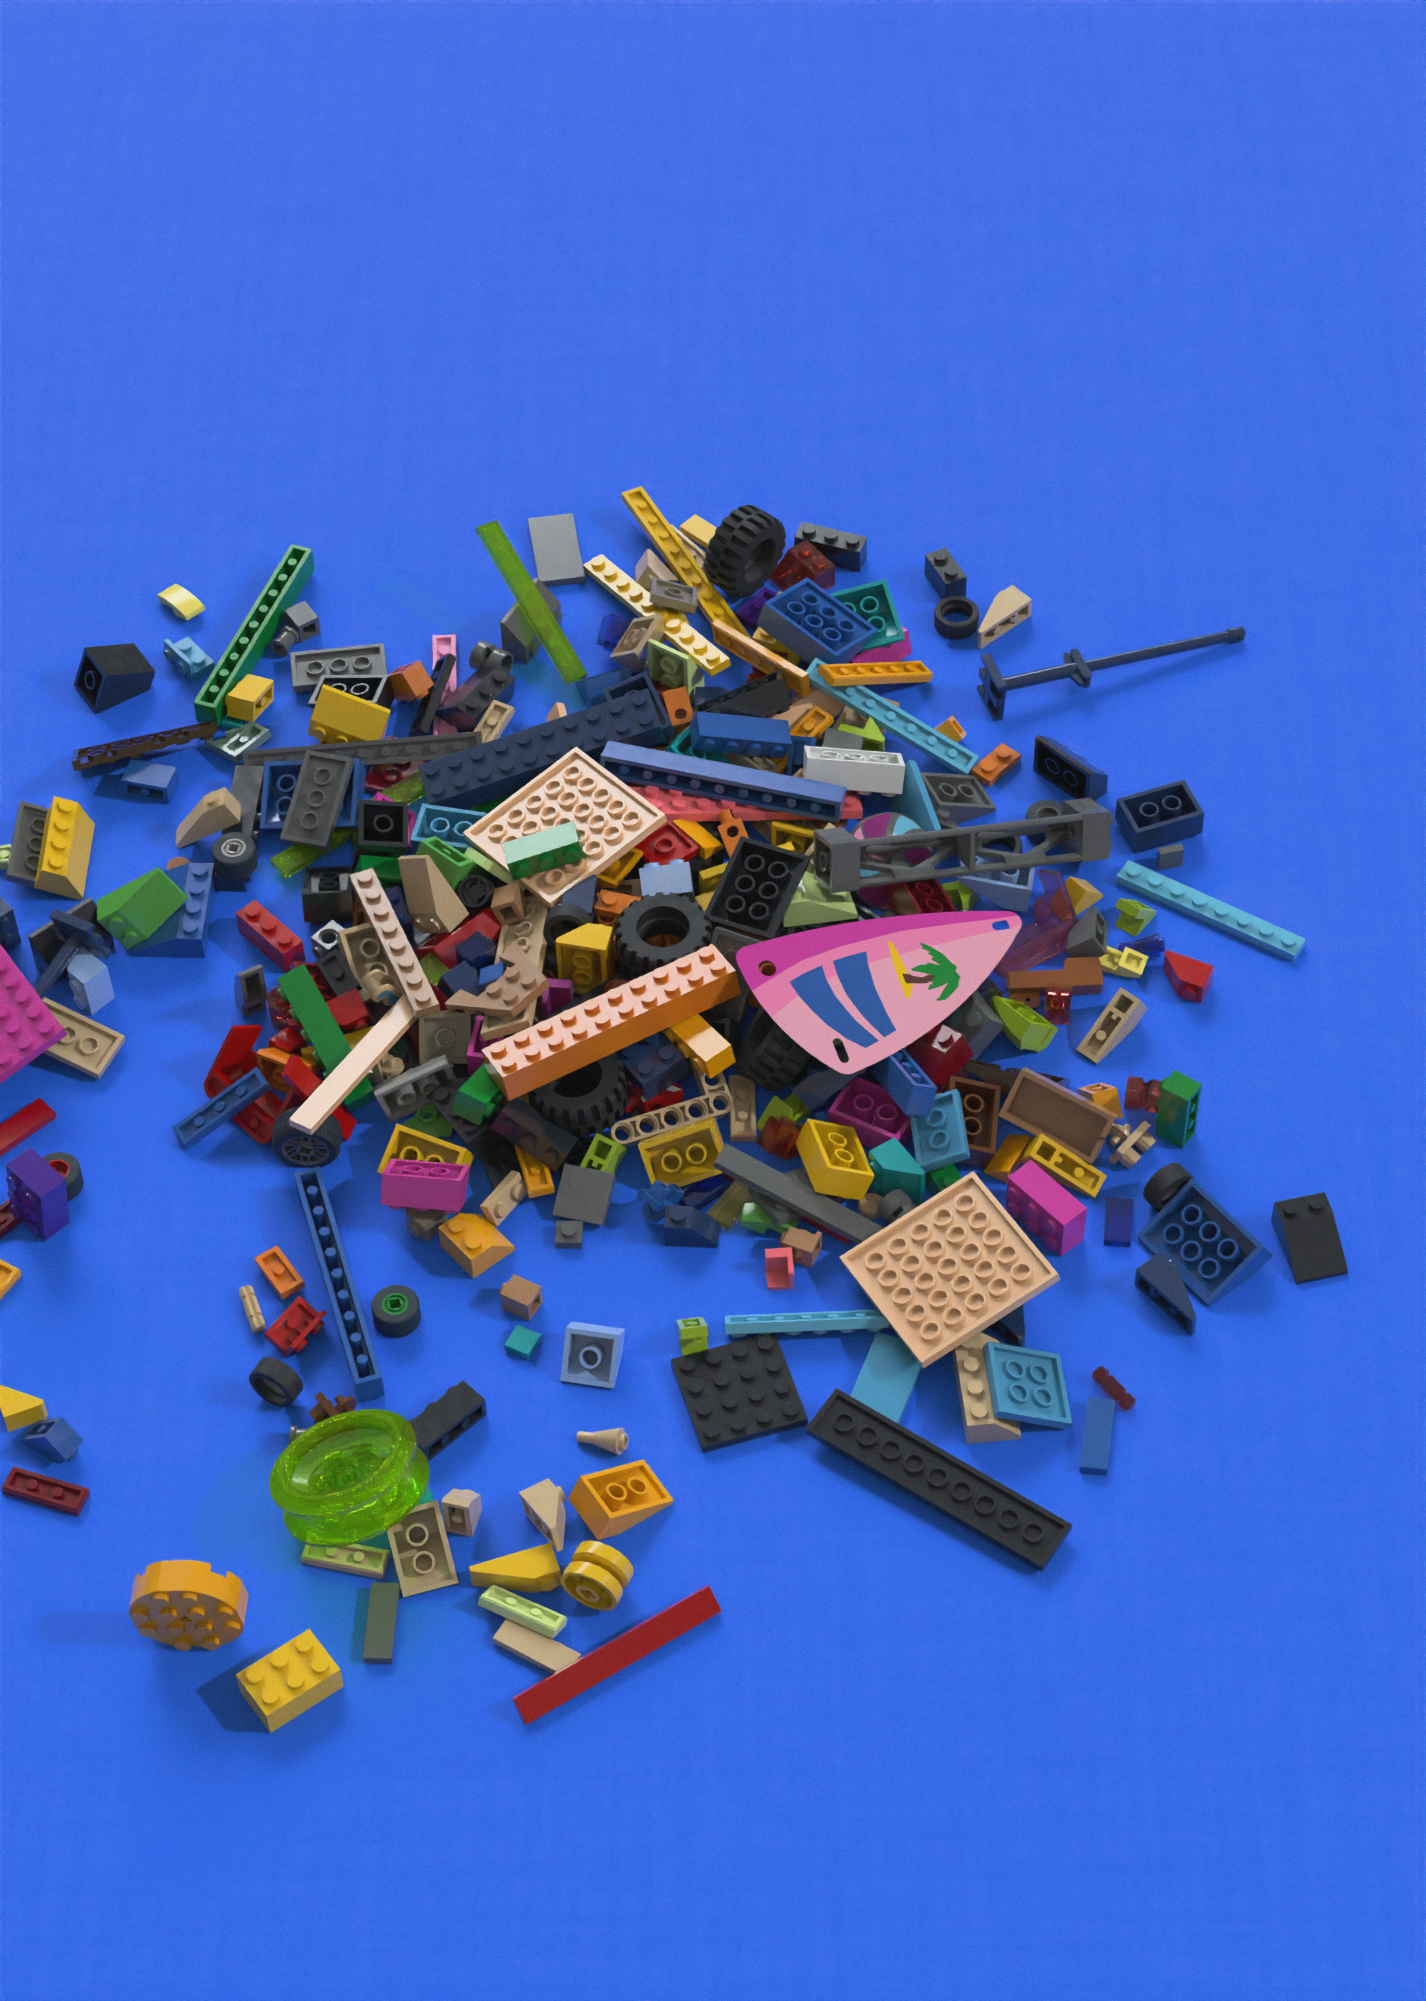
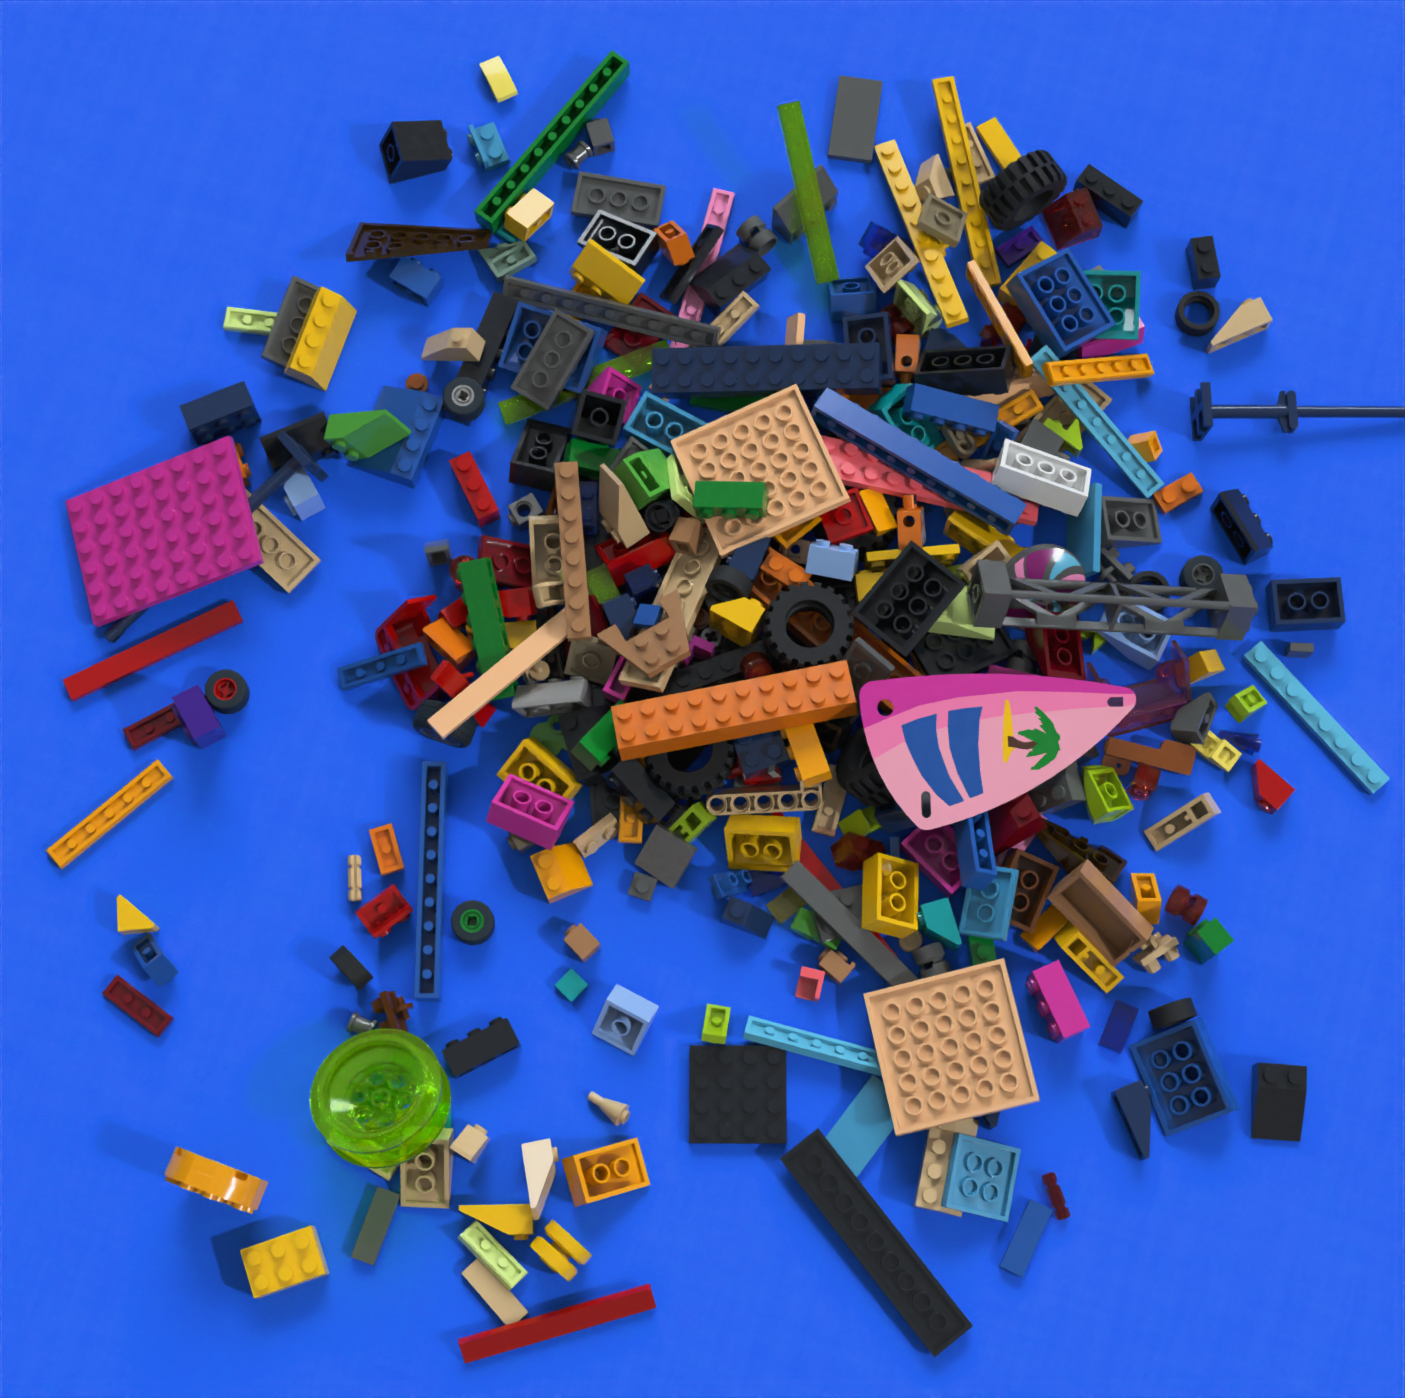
camera: 15 degrees right, 25 degrees up
black plate [315,948,363,997] -> none

